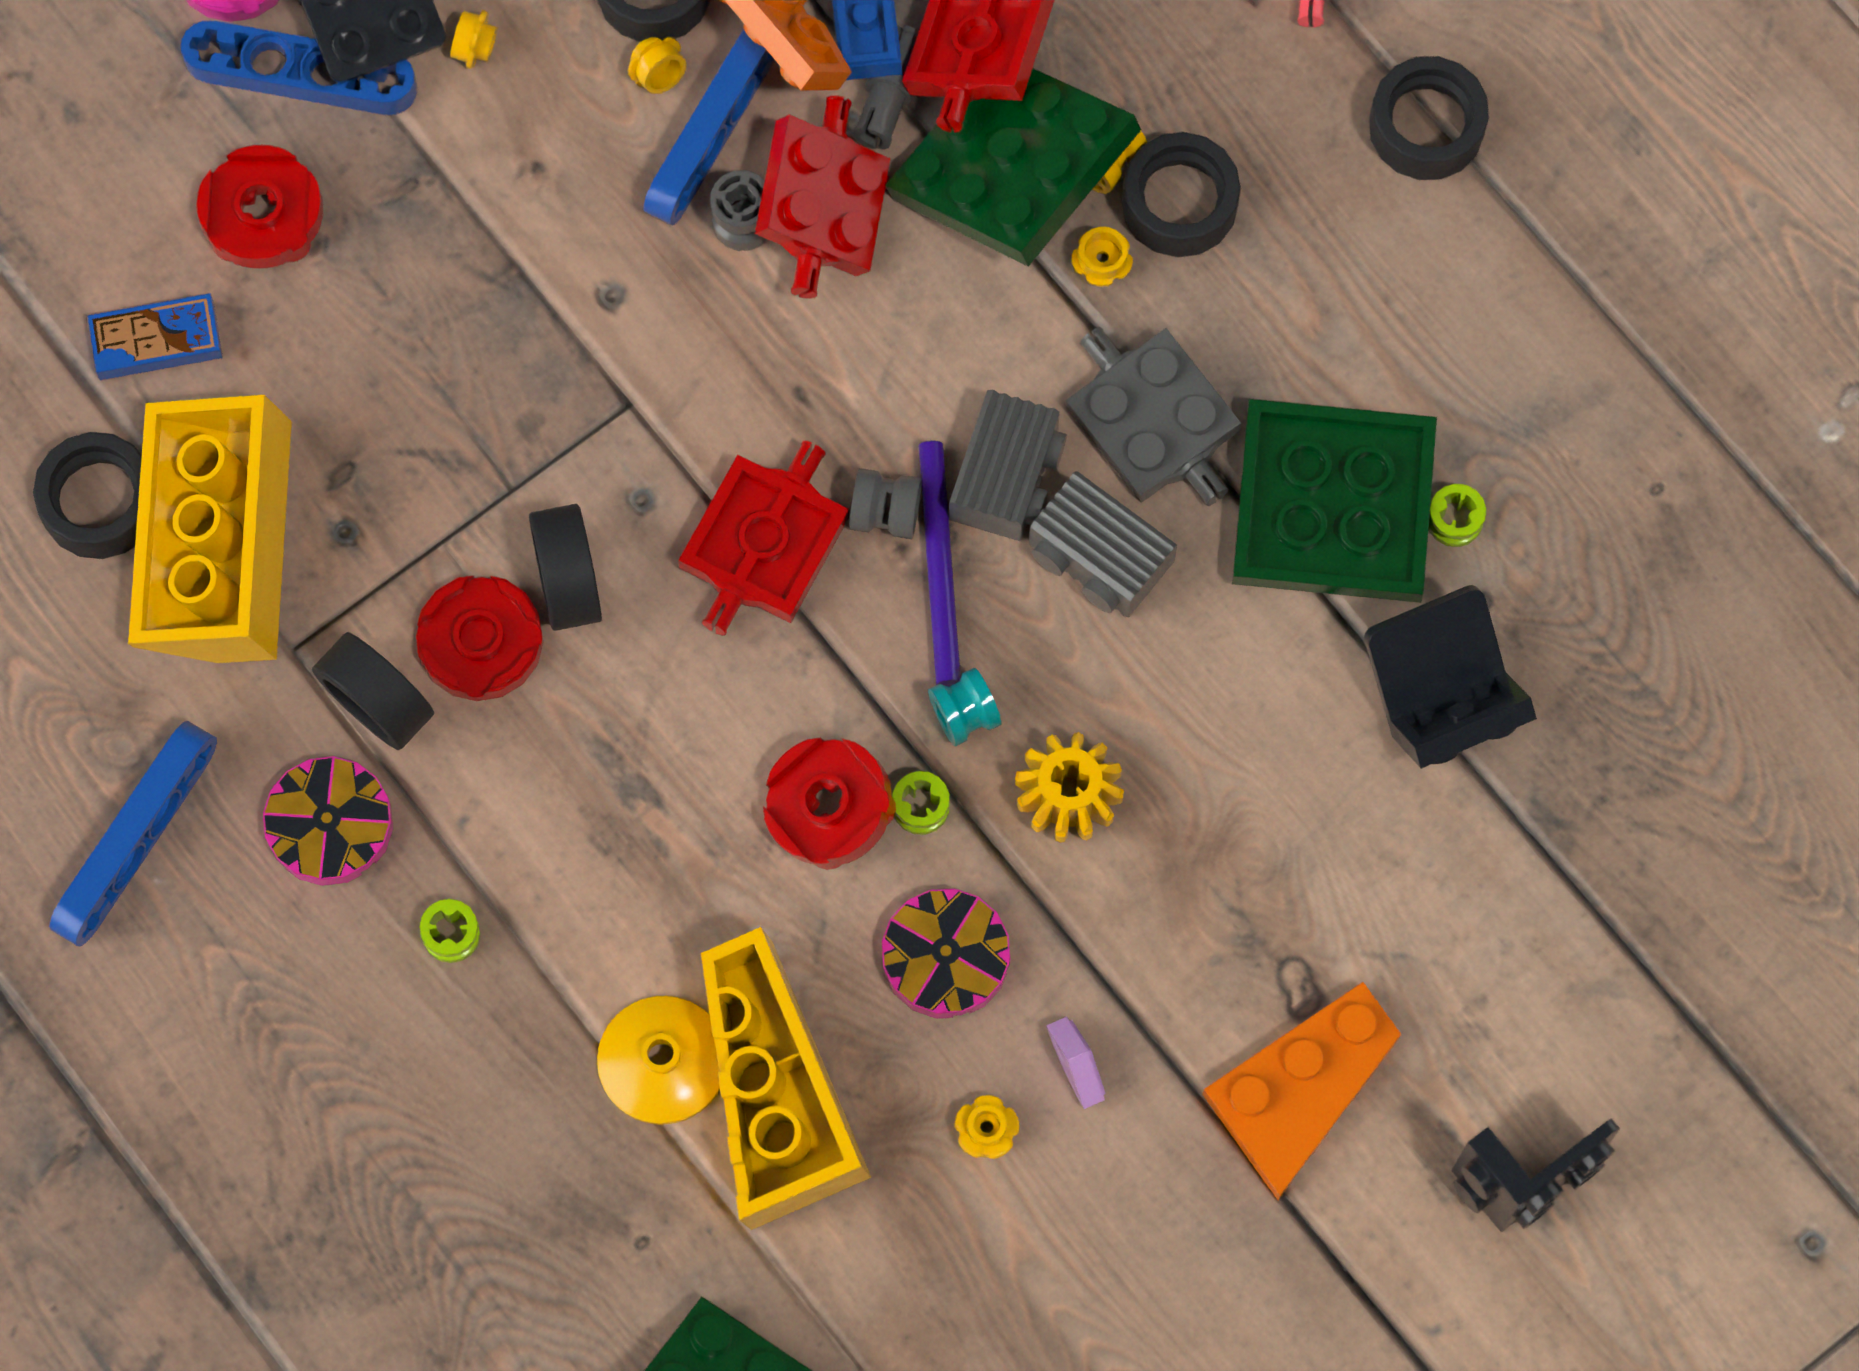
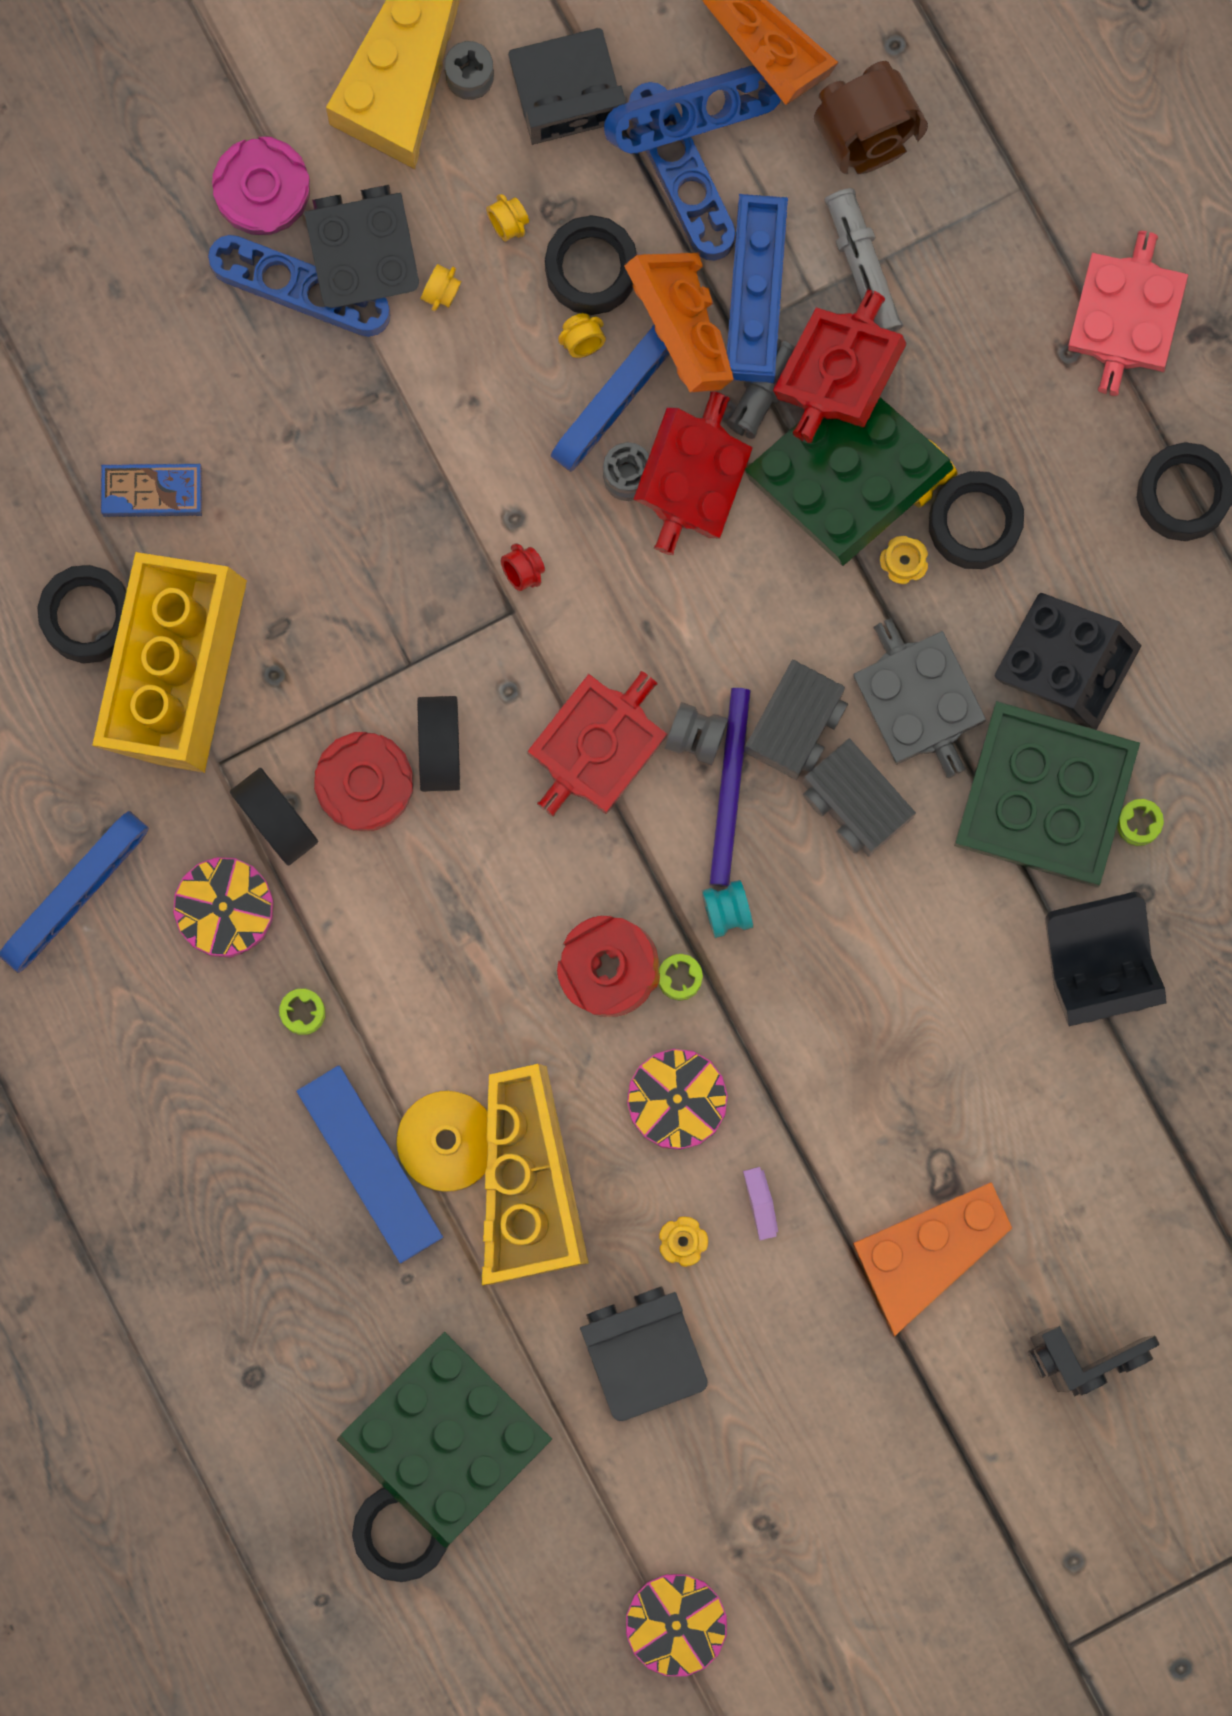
camera: 10 degrees right, 10 degrees up
red plate [197,145,323,269] -> none
yellow gear [1015,732,1124,843] -> none
none -> blue tile [296,1065,444,1264]
none -> red plate [501,543,545,591]
none -> black bracket [580,1286,708,1421]
none -> black bracket [995,593,1142,730]

